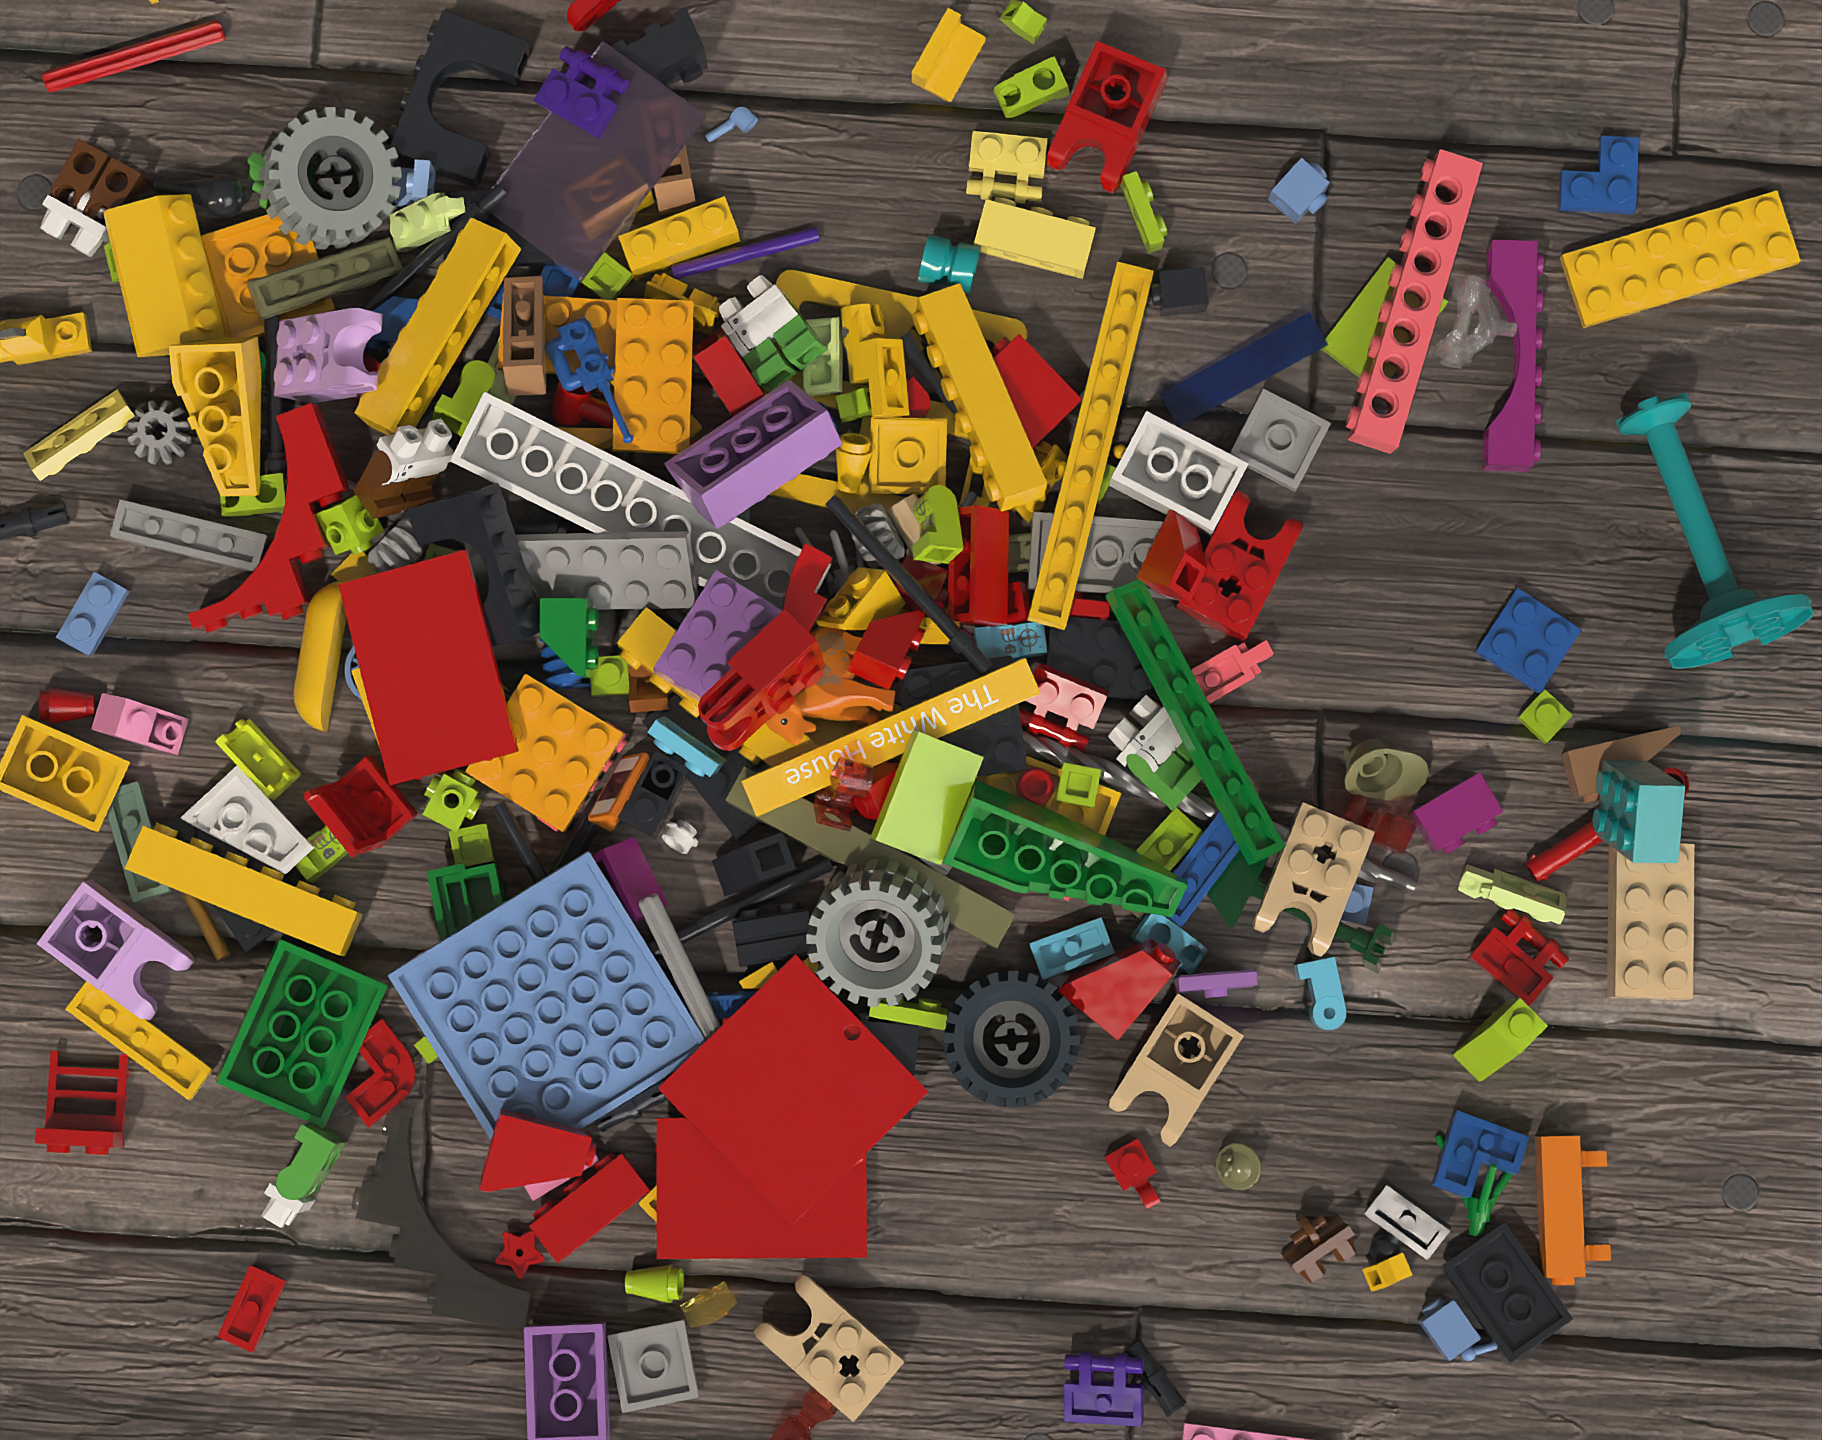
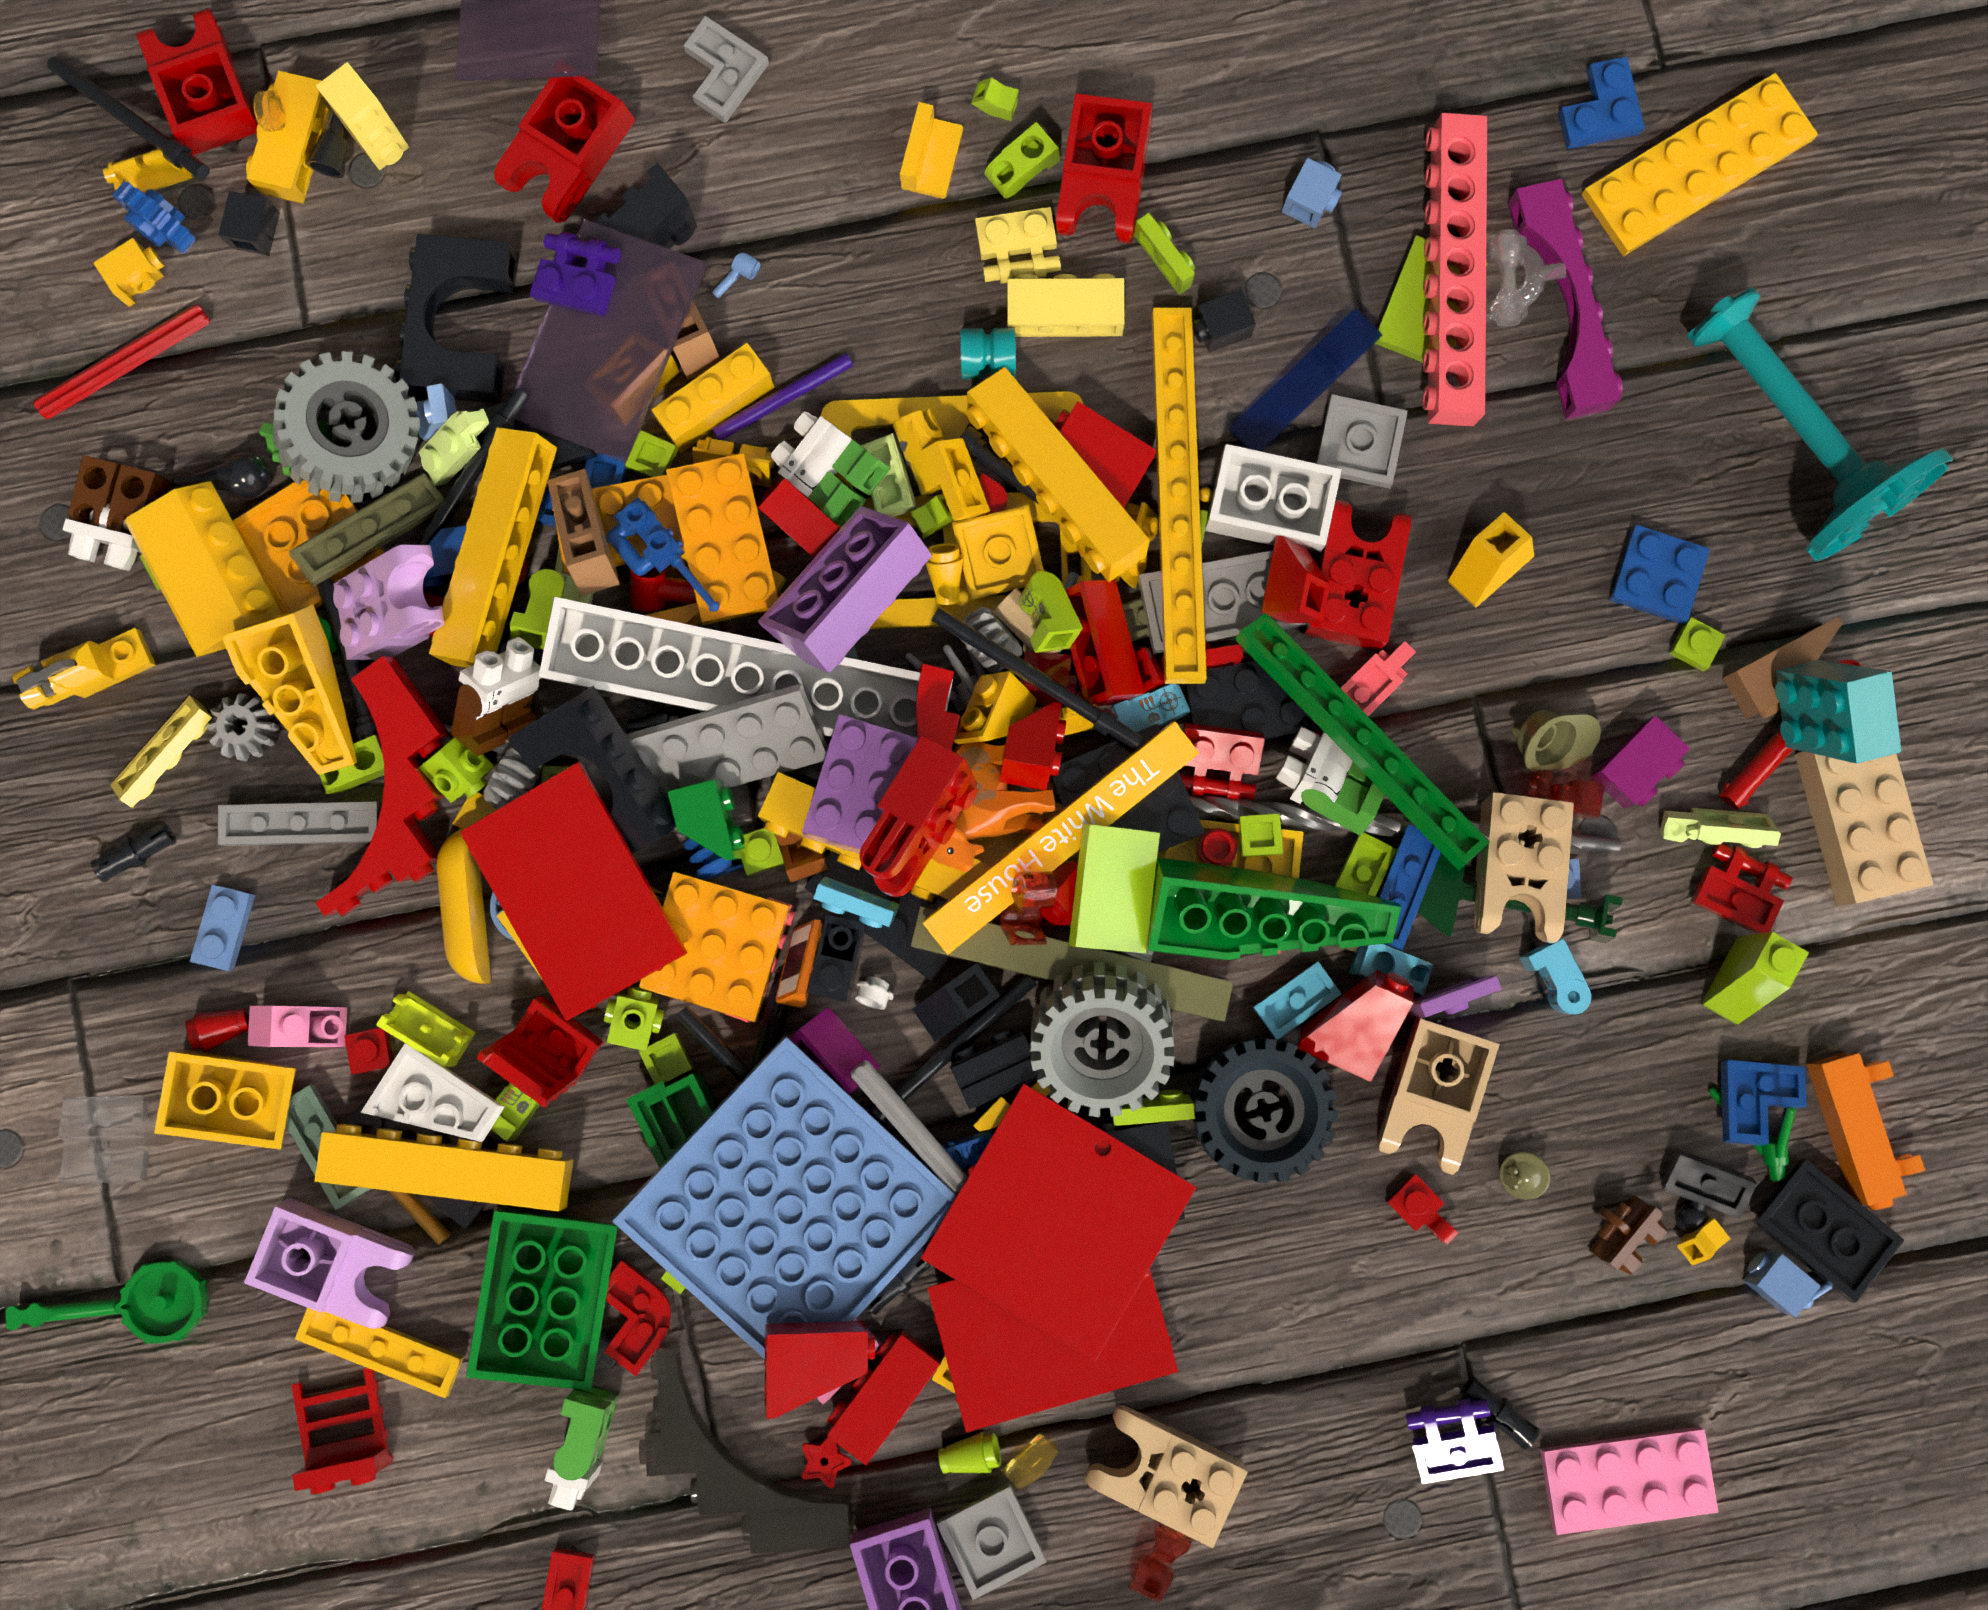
camera: 15 degrees left, 0 degrees up
none -> red plate [344,1028,394,1075]
none -> yellow slope [1448,512,1534,608]

